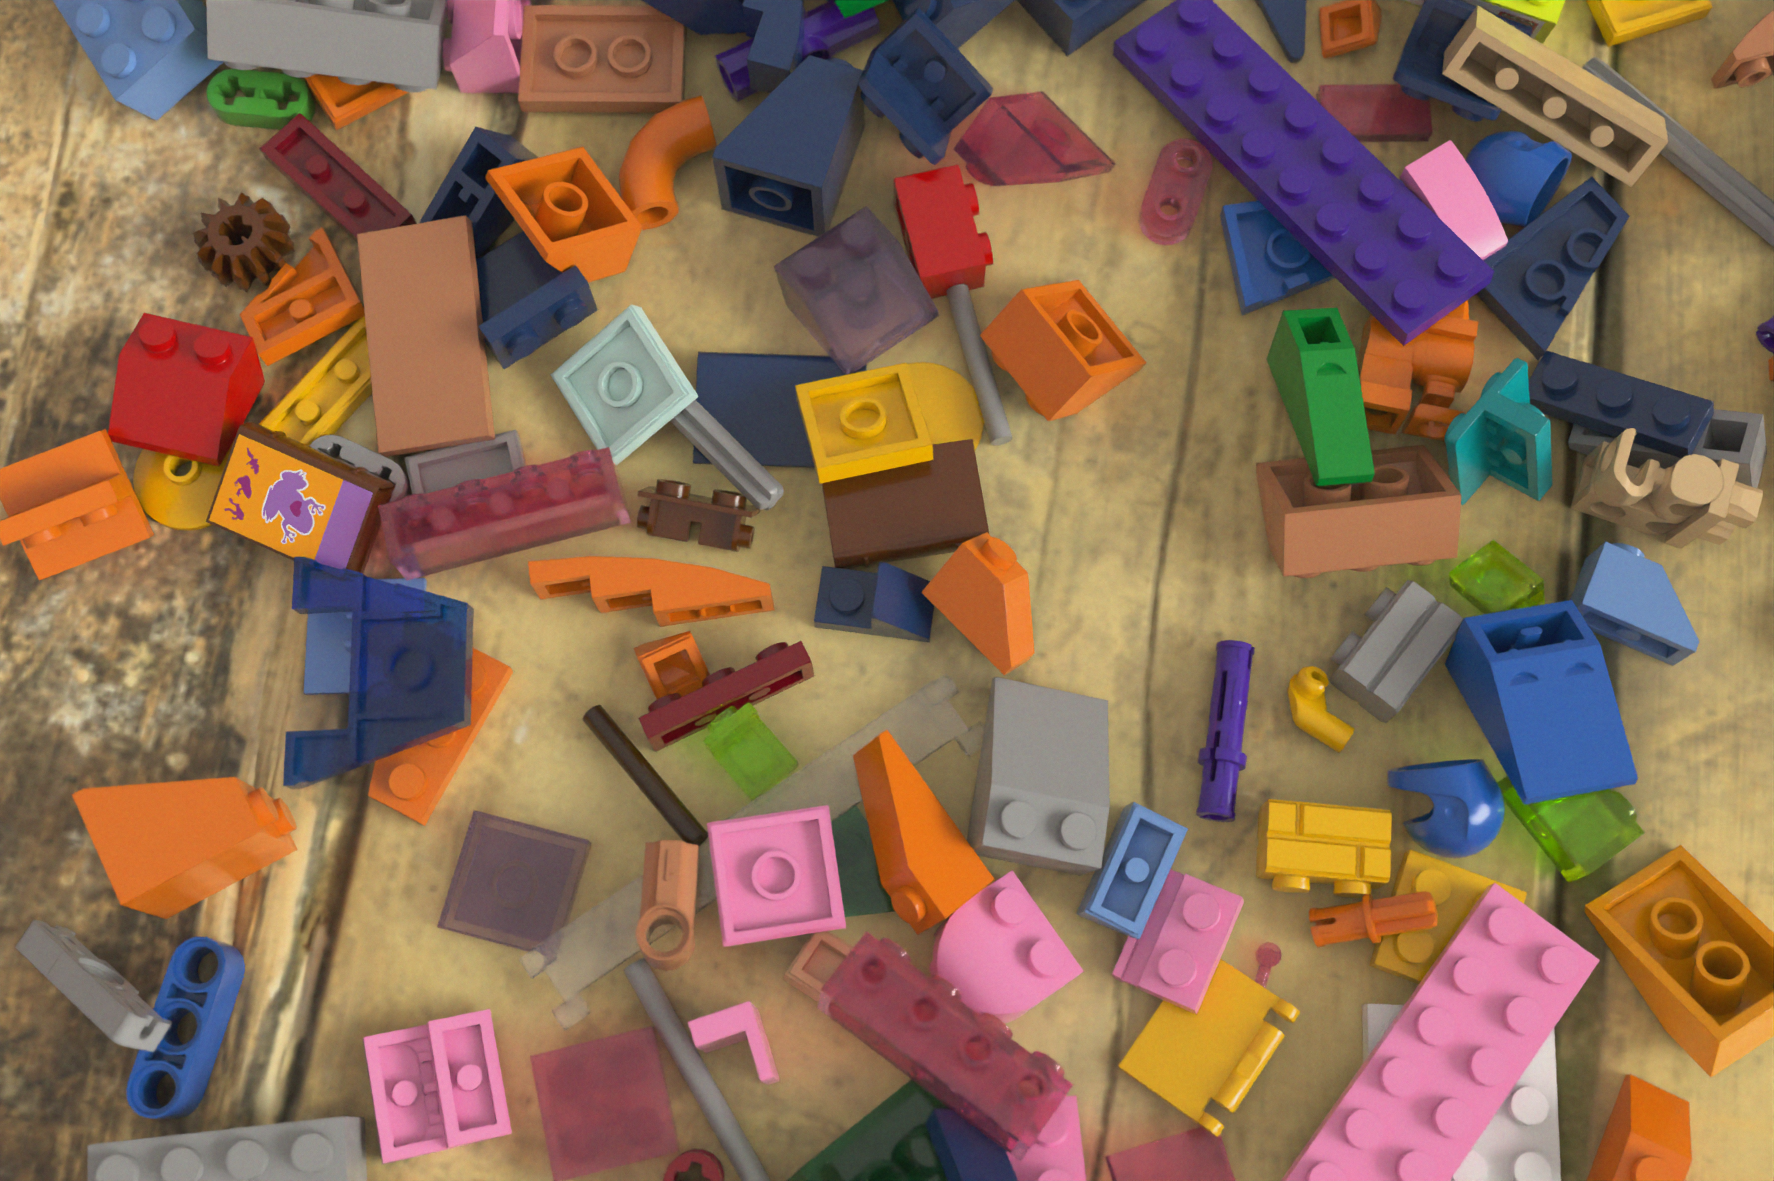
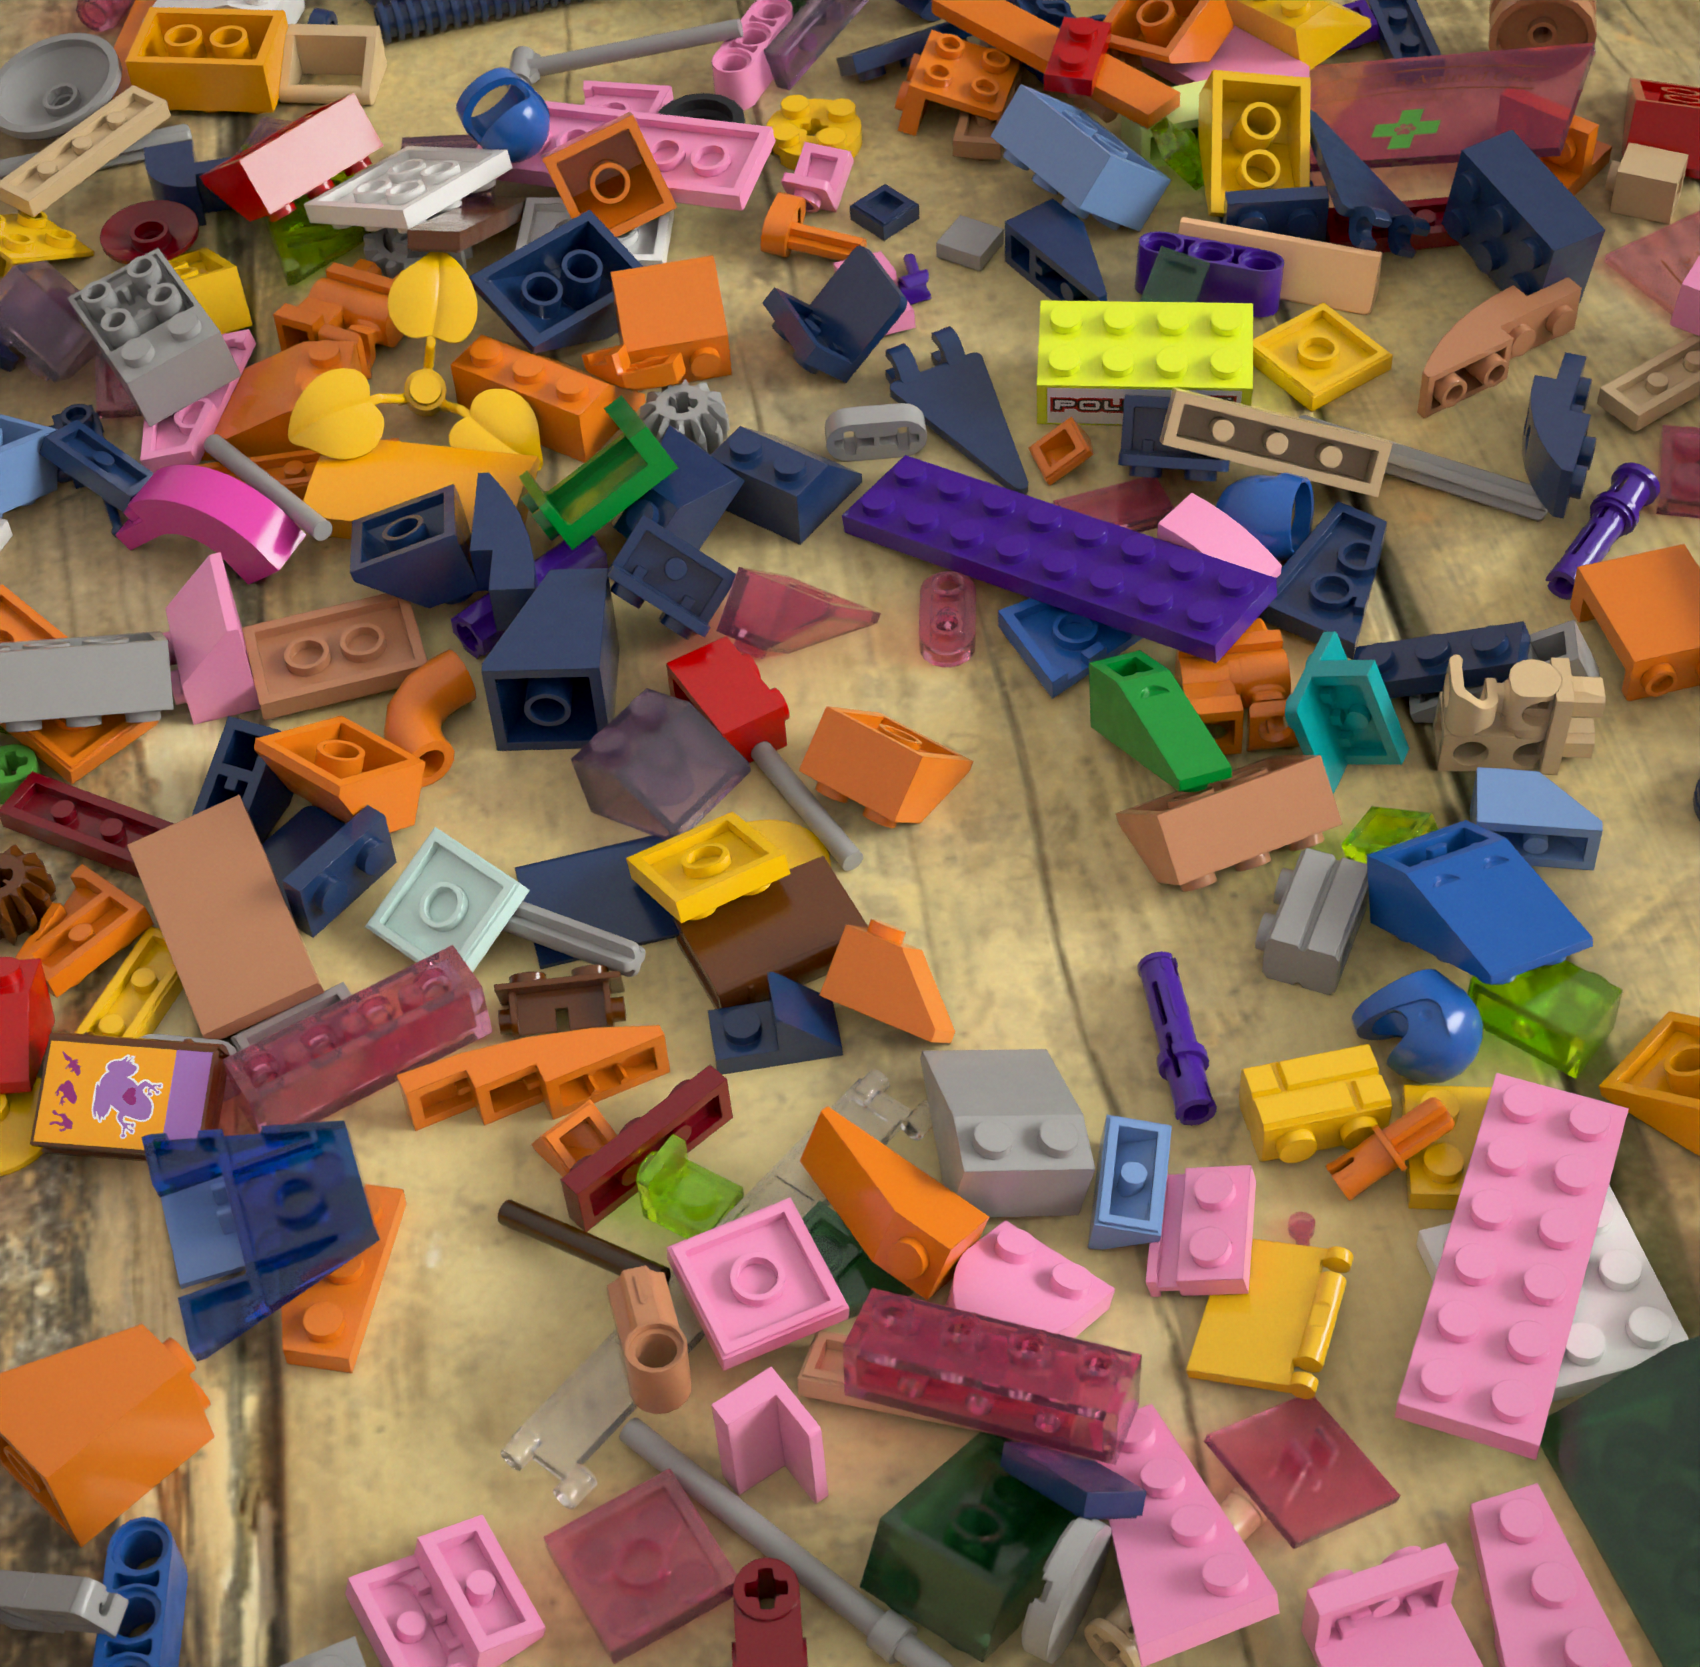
camera: 15 degrees left, 25 degrees down
tile [437,810,592,960] -> none
yellow arm [1287,666,1355,753] -> none

